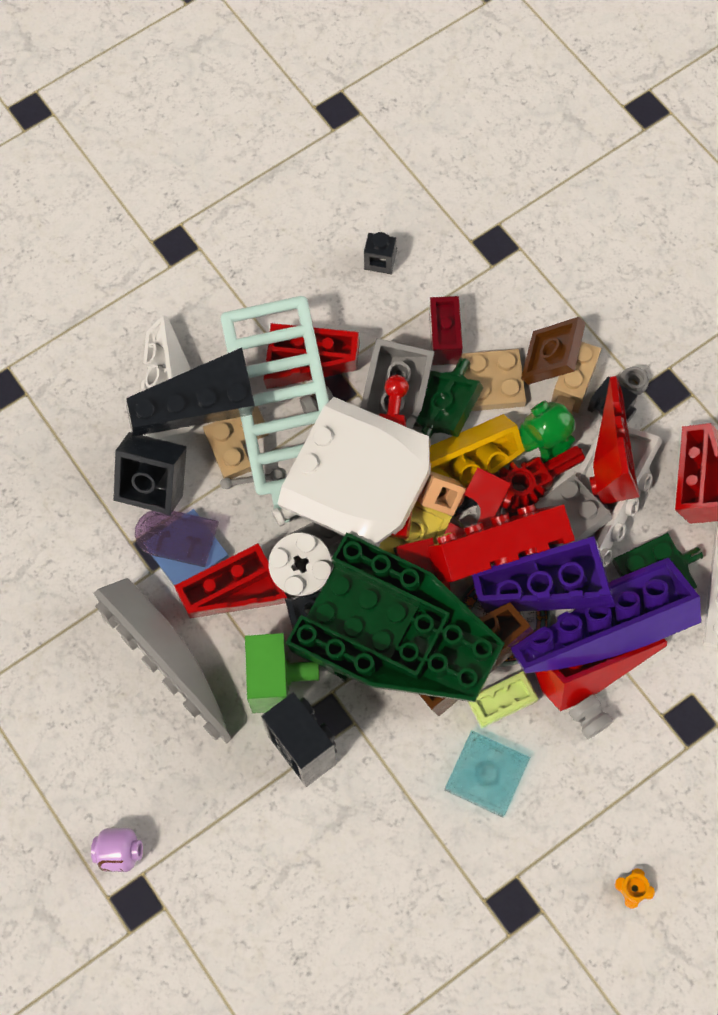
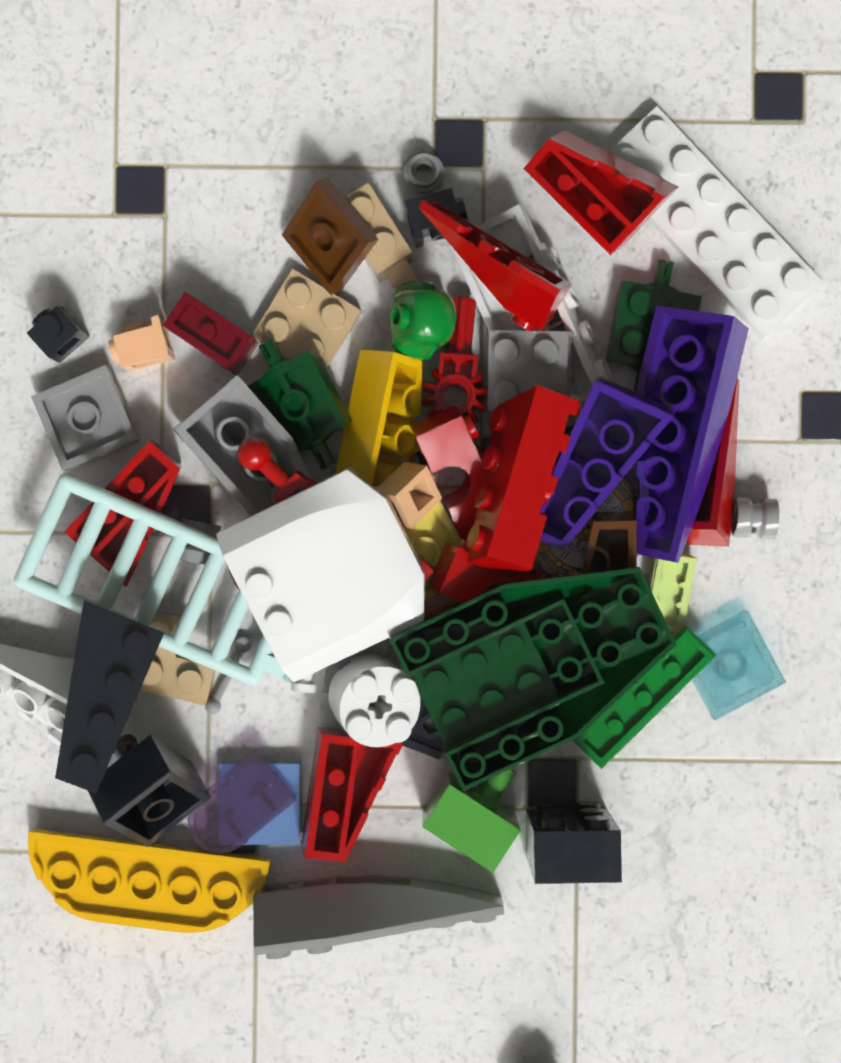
camera: 55 degrees left, 20 degrees up
none -> yellow plate [28,828,272,933]
none -> light grey plate [31,365,140,472]
none -> light nougat brick [108,315,176,372]
none -> green tile [572,625,717,769]

